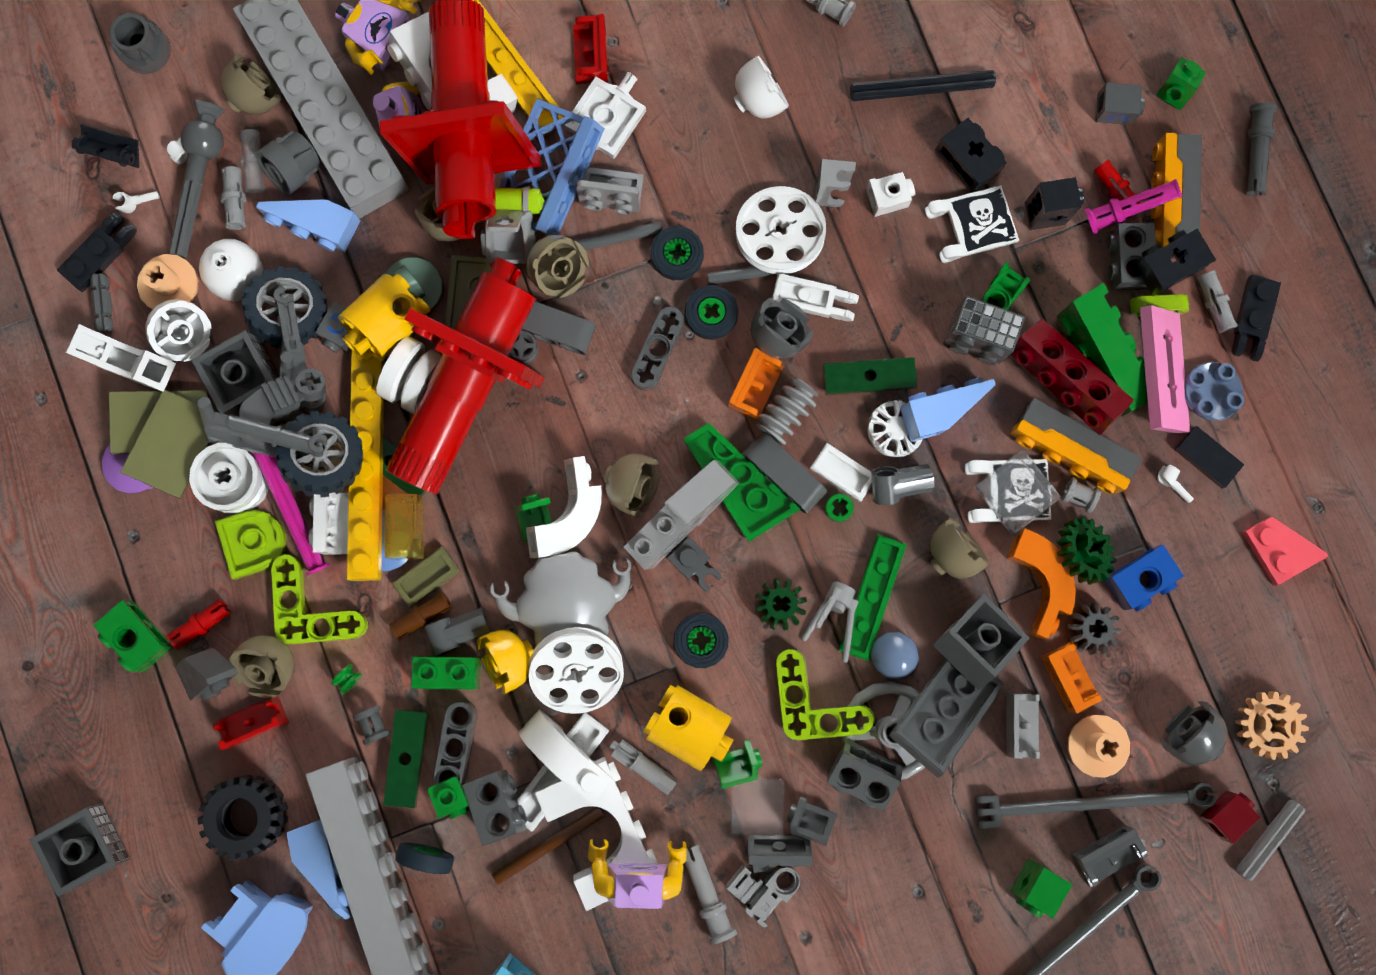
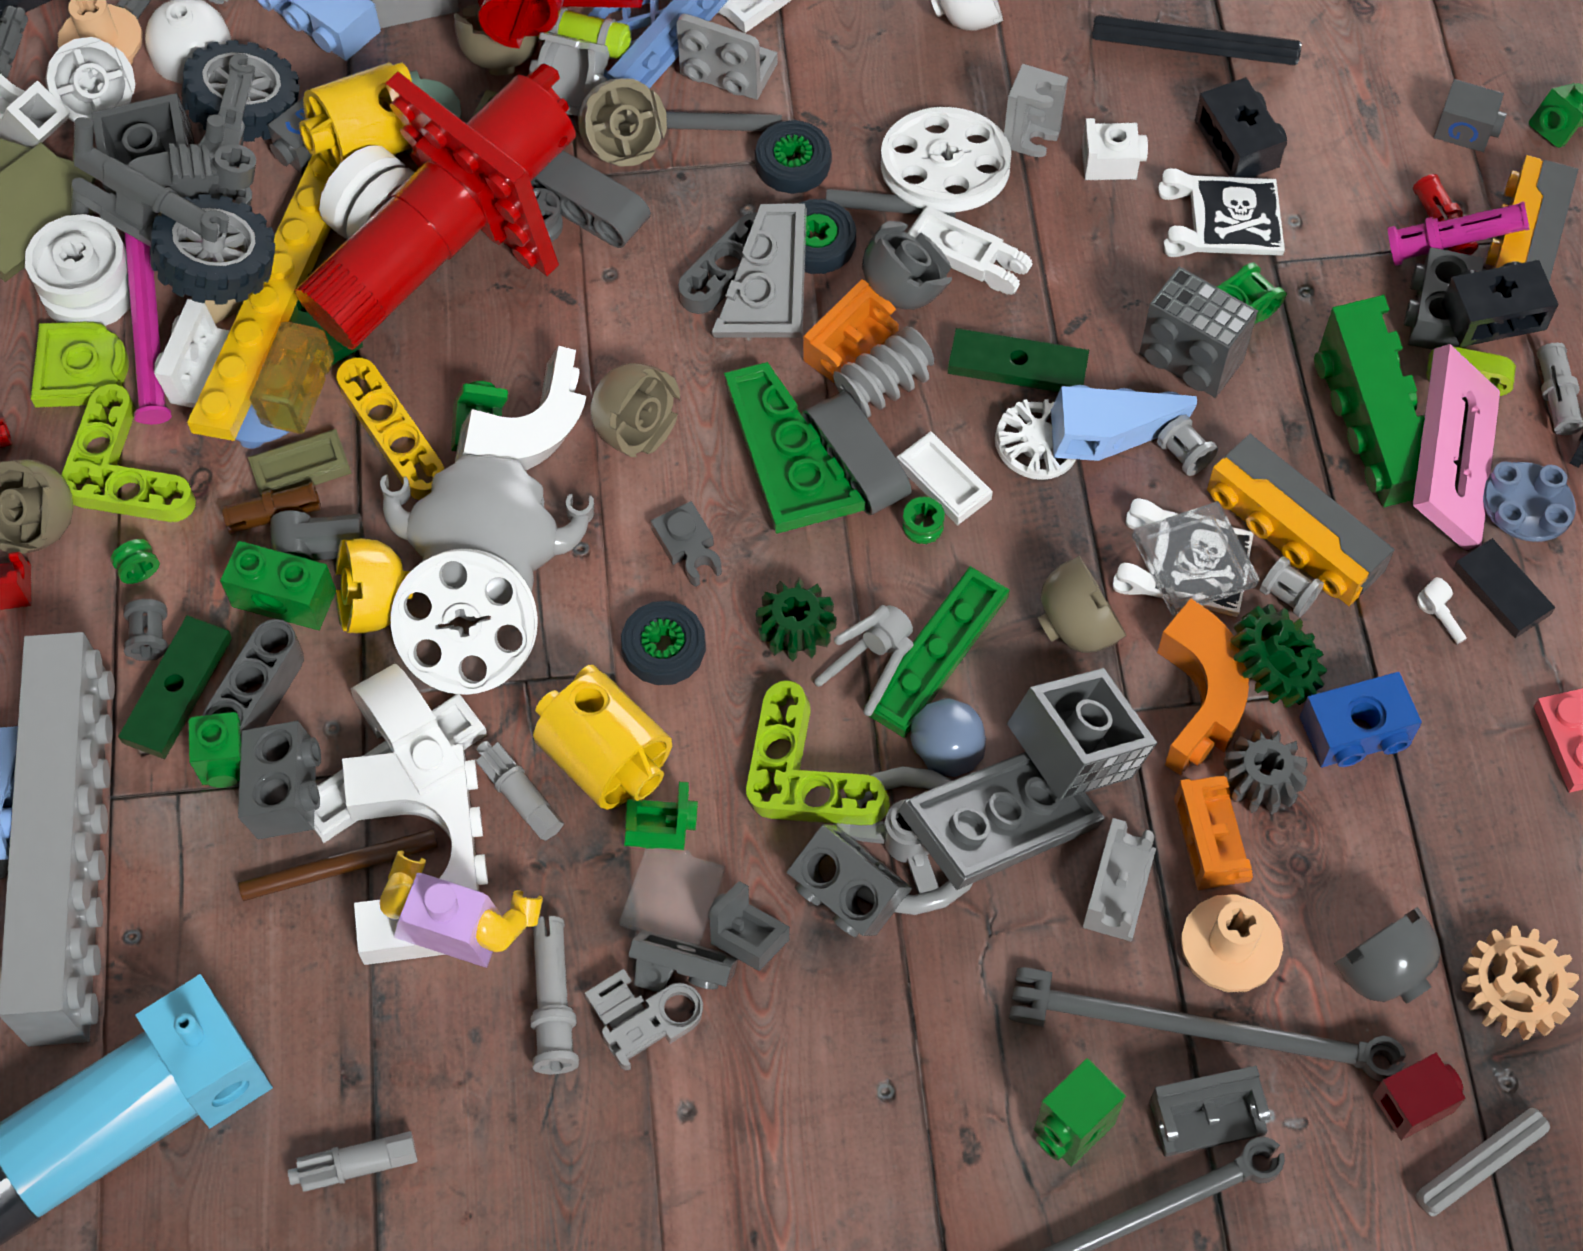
camera: 20 degrees right, 20 degrees down
black bush [395,842,454,874] -> none
light grey brick [624,460,739,570] -> none
dark grey piece [871,464,934,505] -> none
dark red brick [1010,319,1134,435] -> none
black brick [1025,177,1084,230] -> none
none -> yellow beam [336,358,444,500]
none -> light grey wing [712,204,807,338]
none -> light grey bush [1157,415,1218,476]

